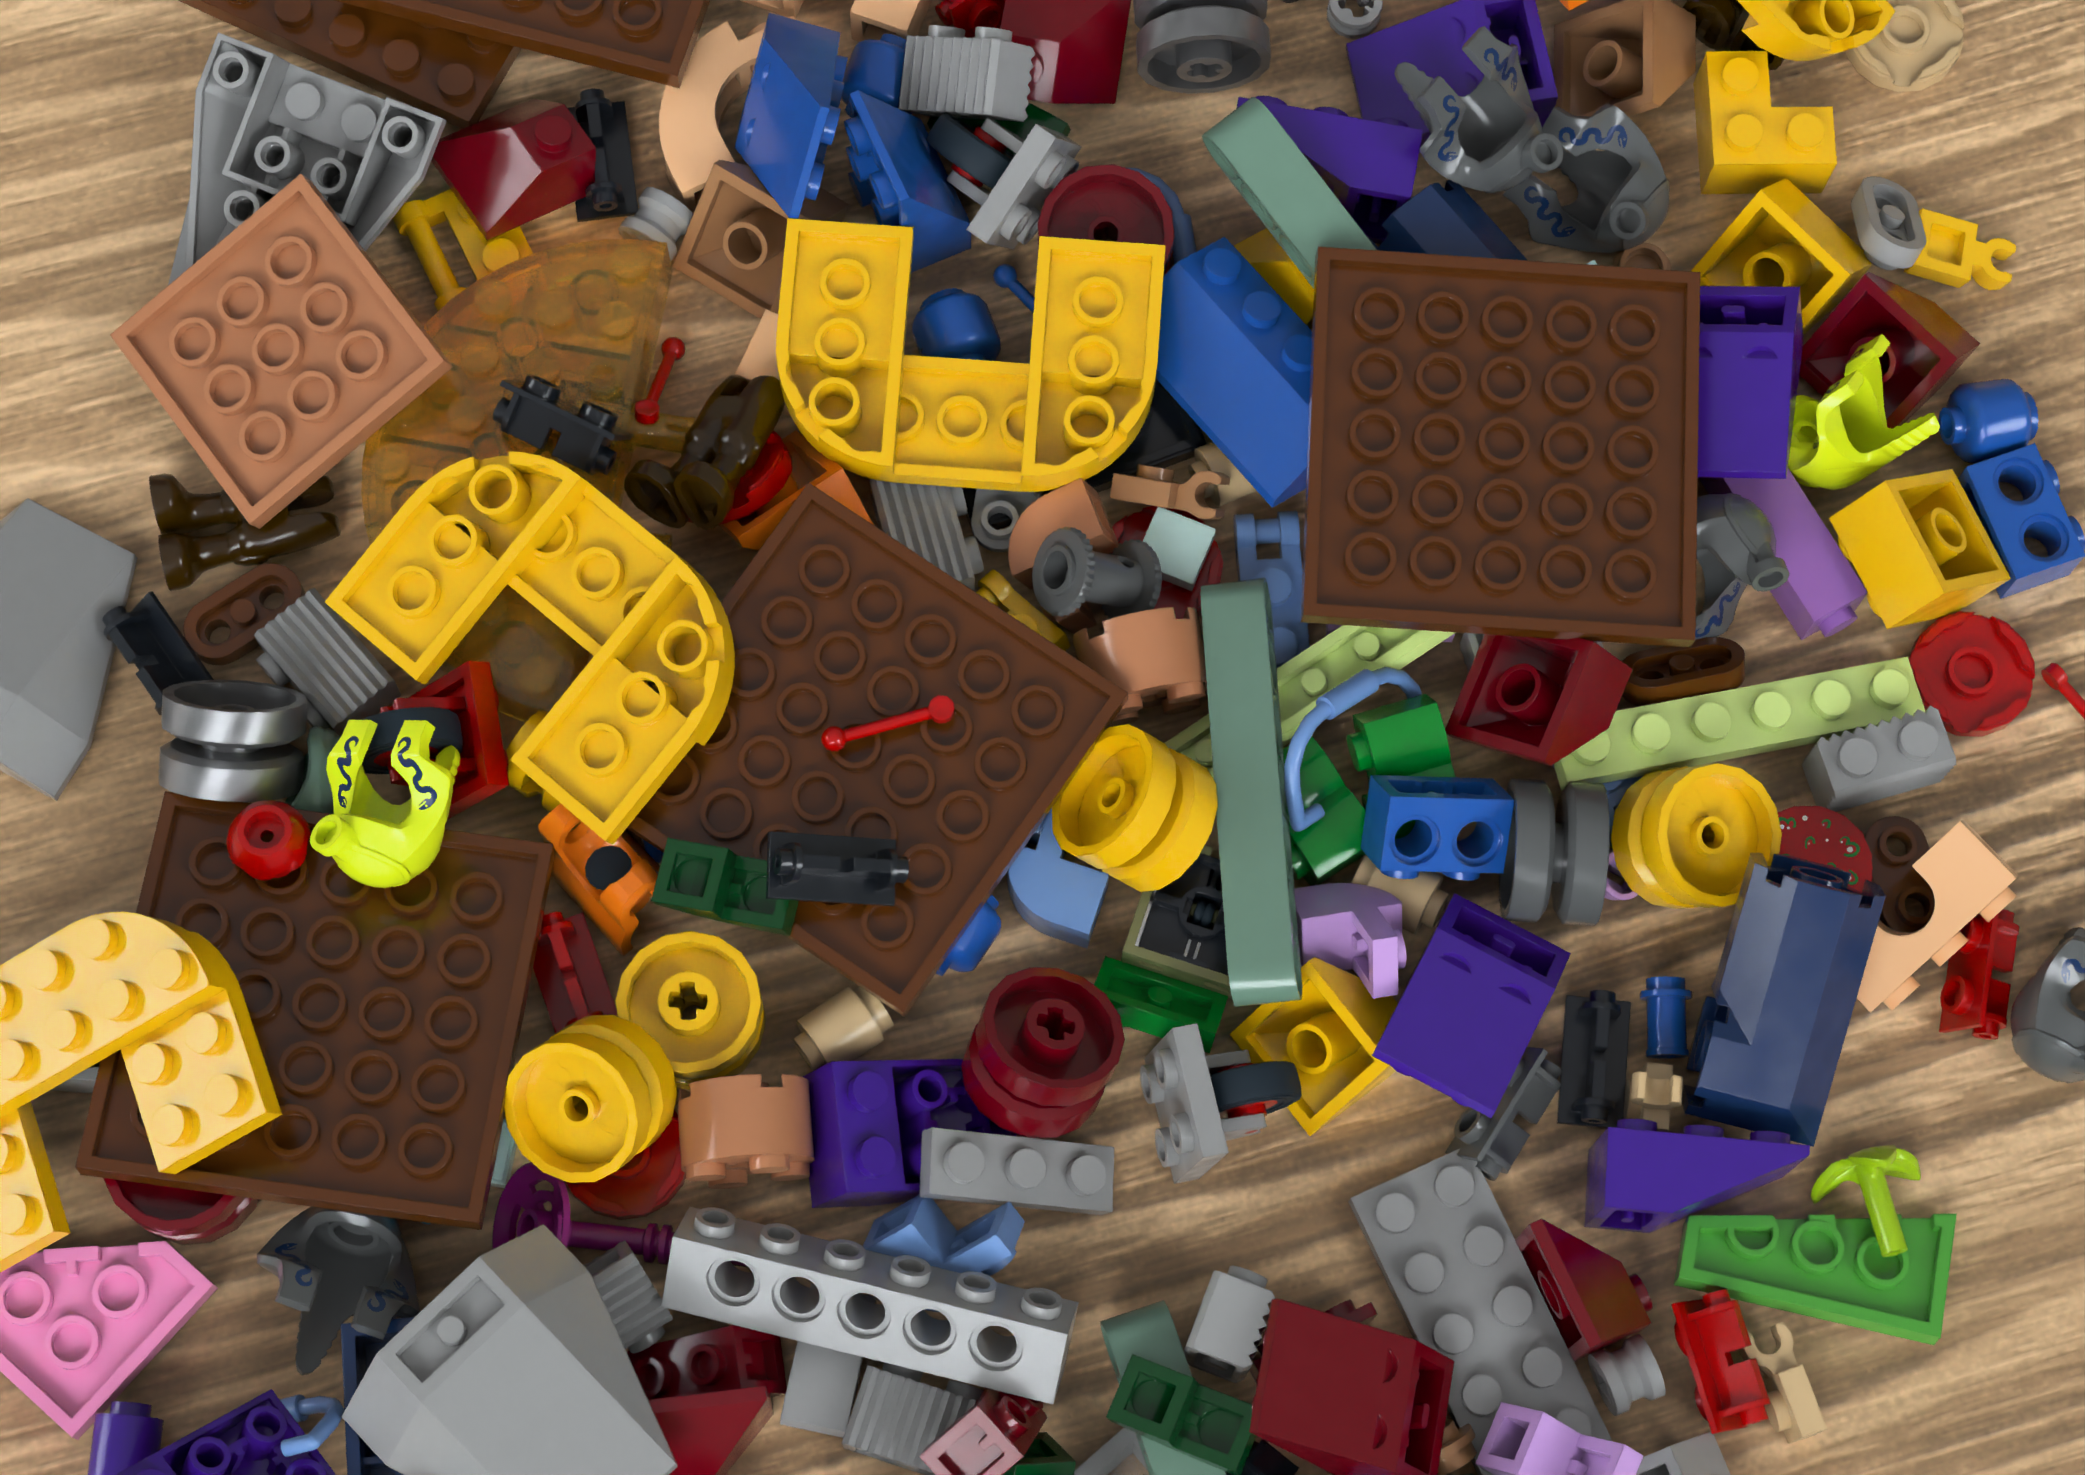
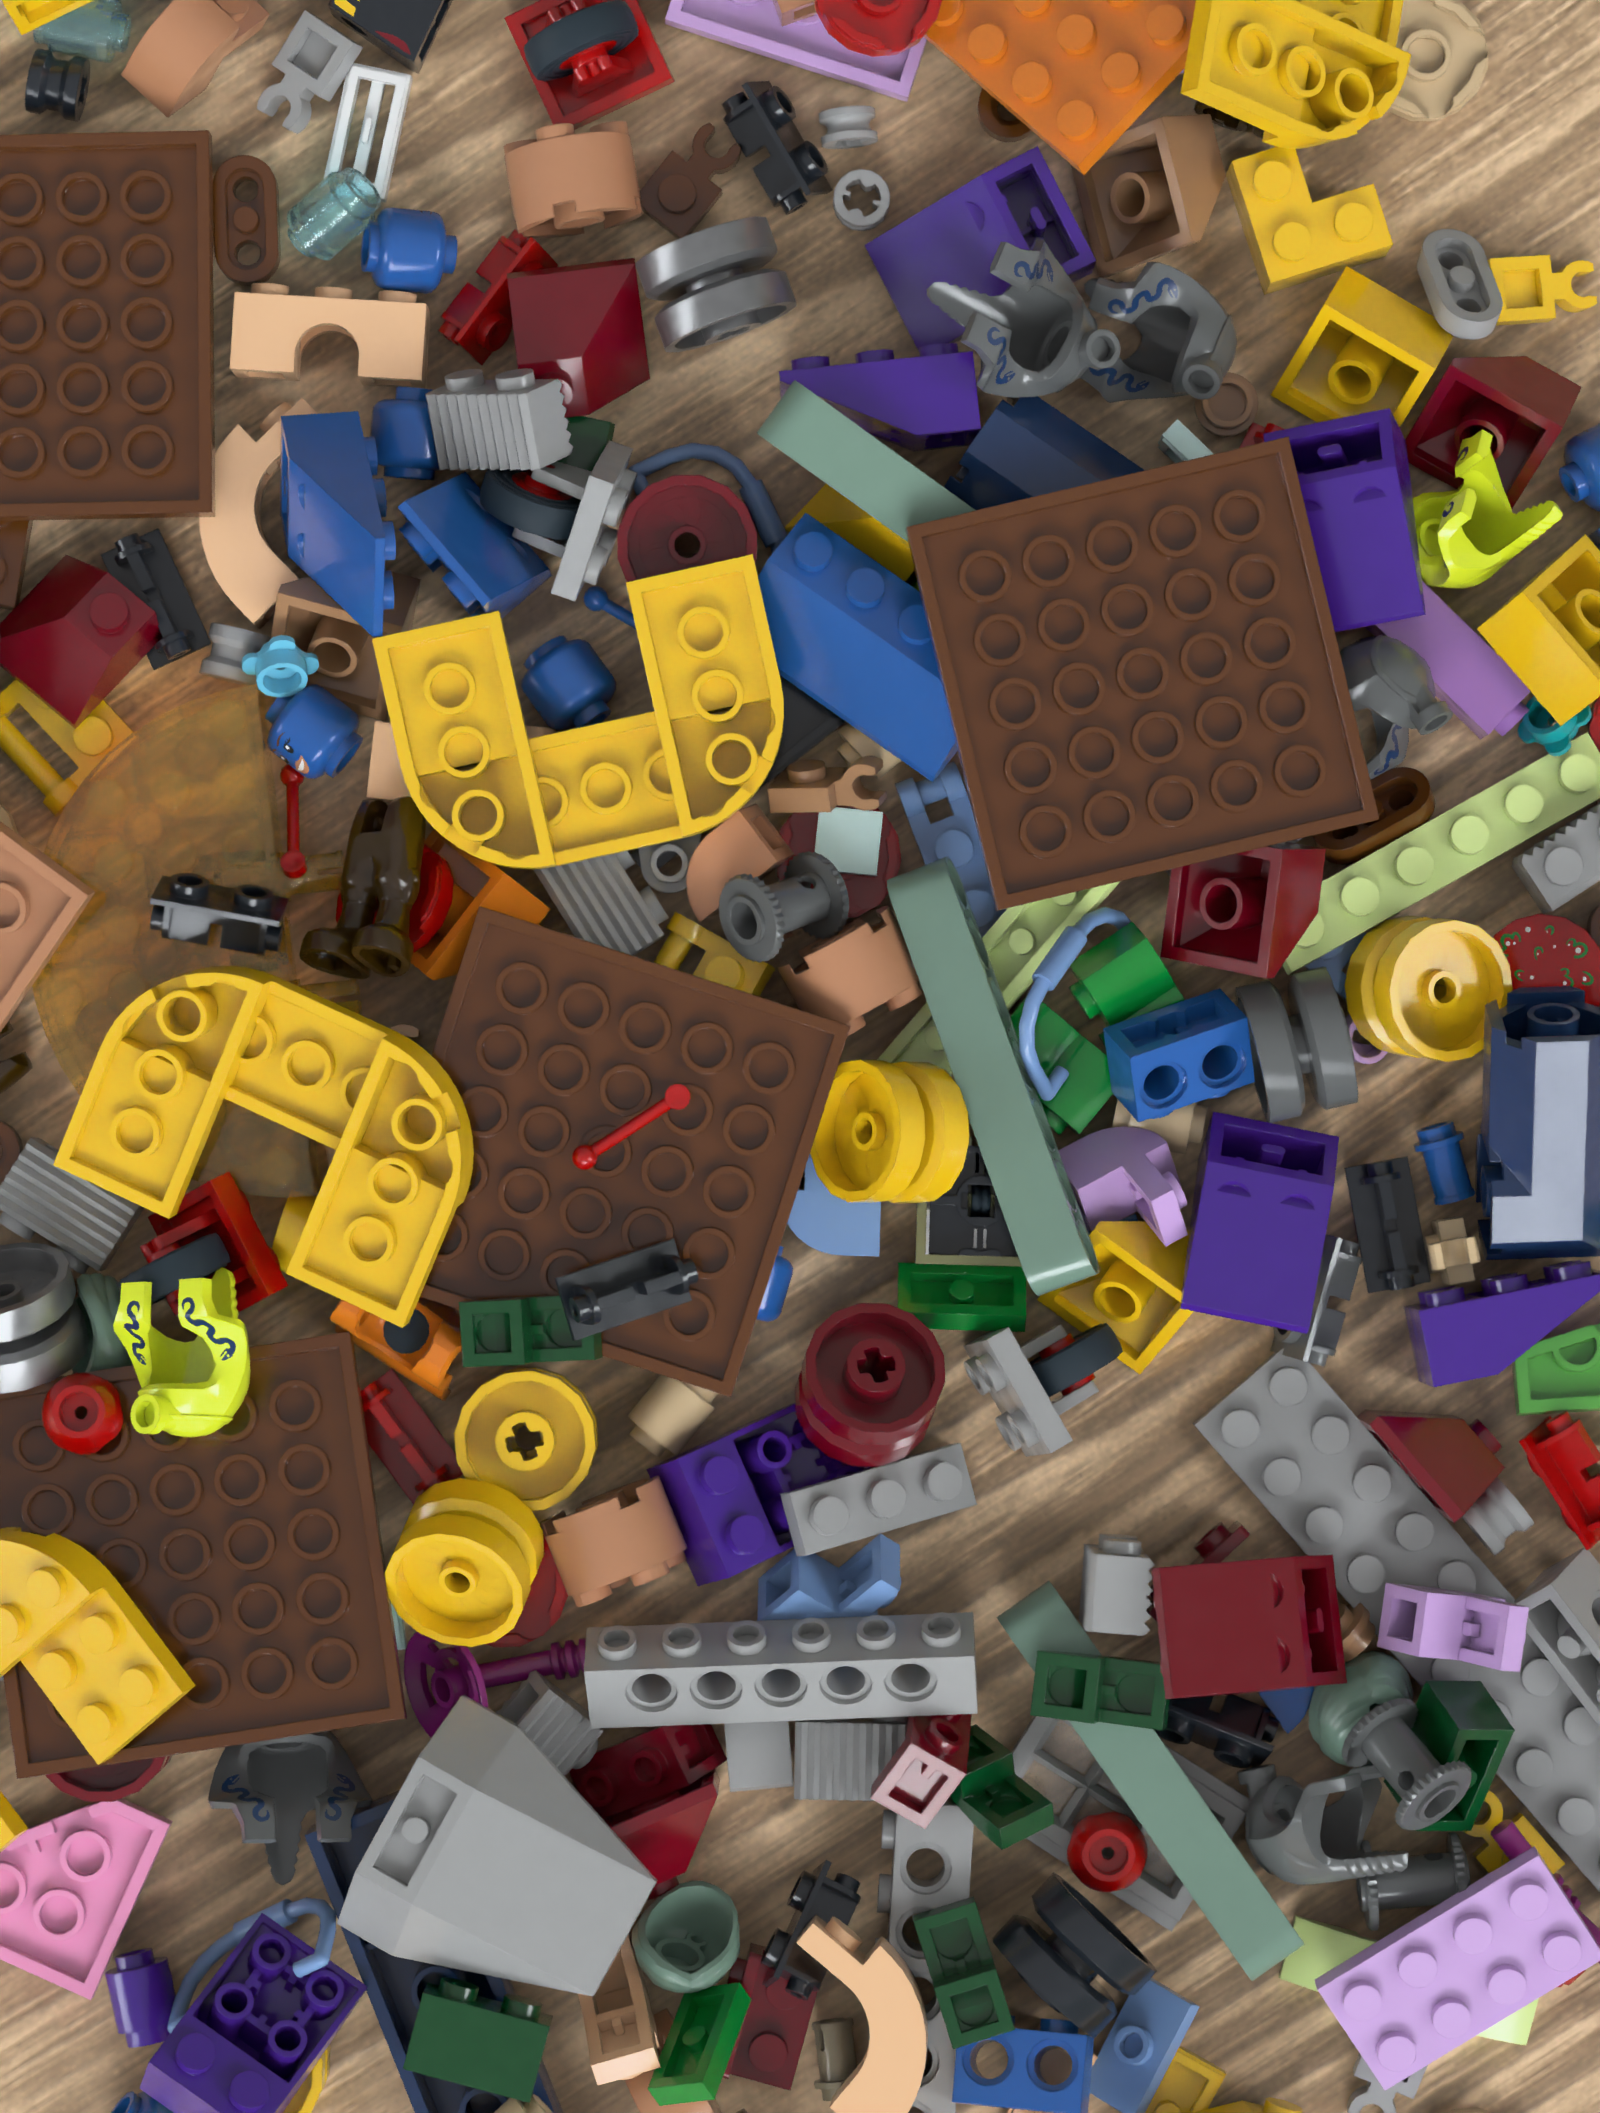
camera: 10 degrees left, 15 degrees up
none -> medium azure plate [242,635,319,698]
none -> blue head [265,684,363,779]
none -> teal plate [1518,696,1592,756]

